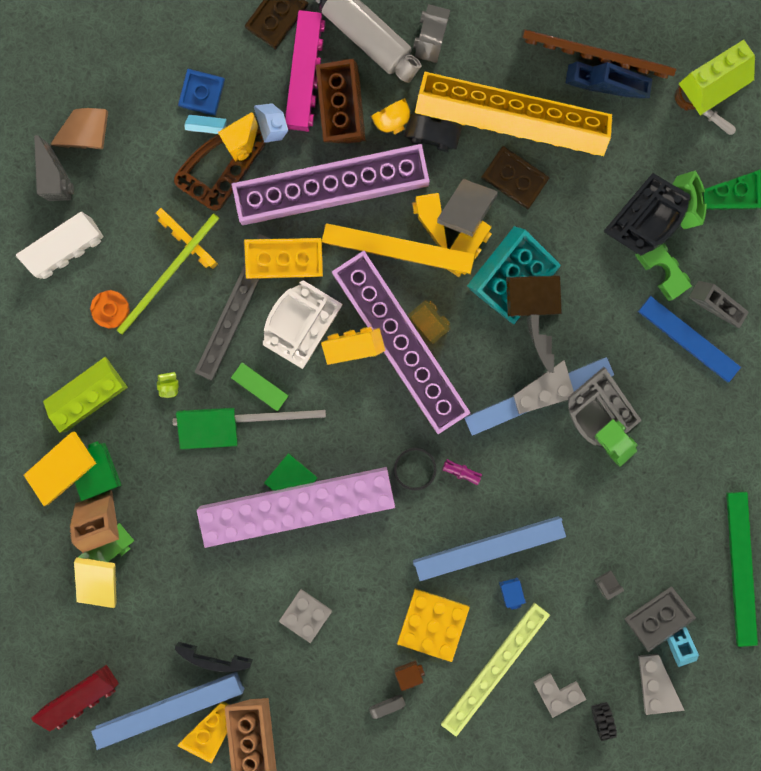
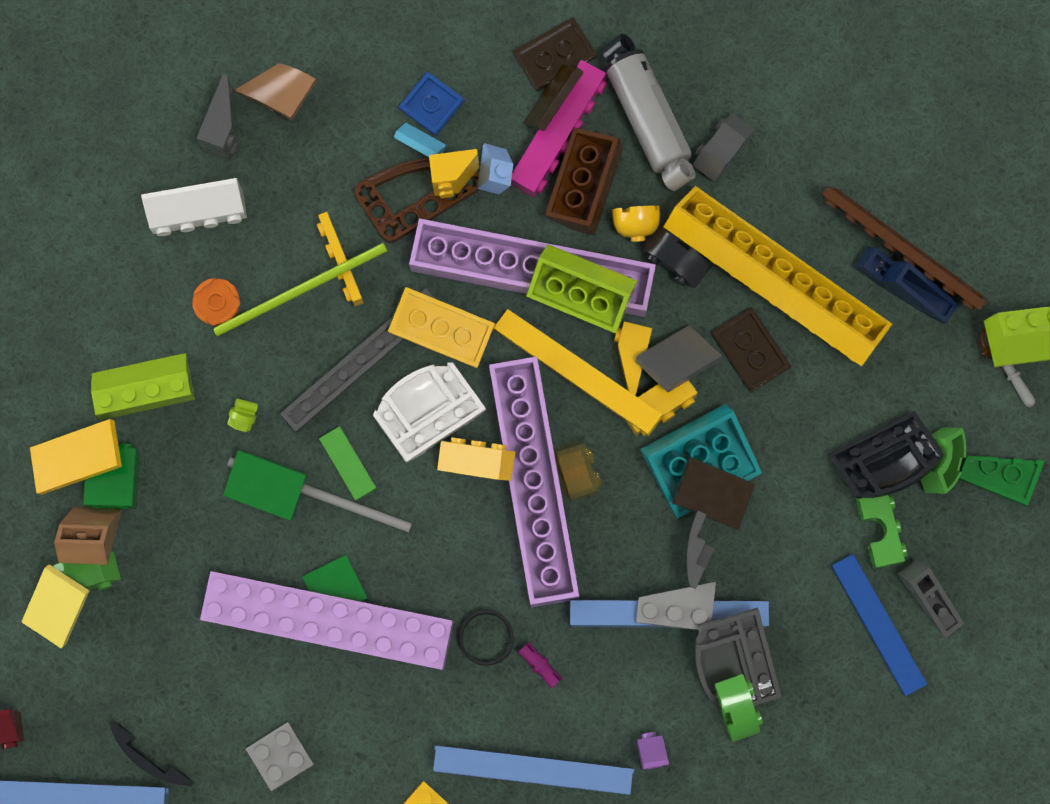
camera: 25 degrees right, 10 degrees down
none -> dark brown tile [523,64,583,131]
none -> lime slope [526,244,637,333]
none -> medium lavender slope [637,732,669,770]

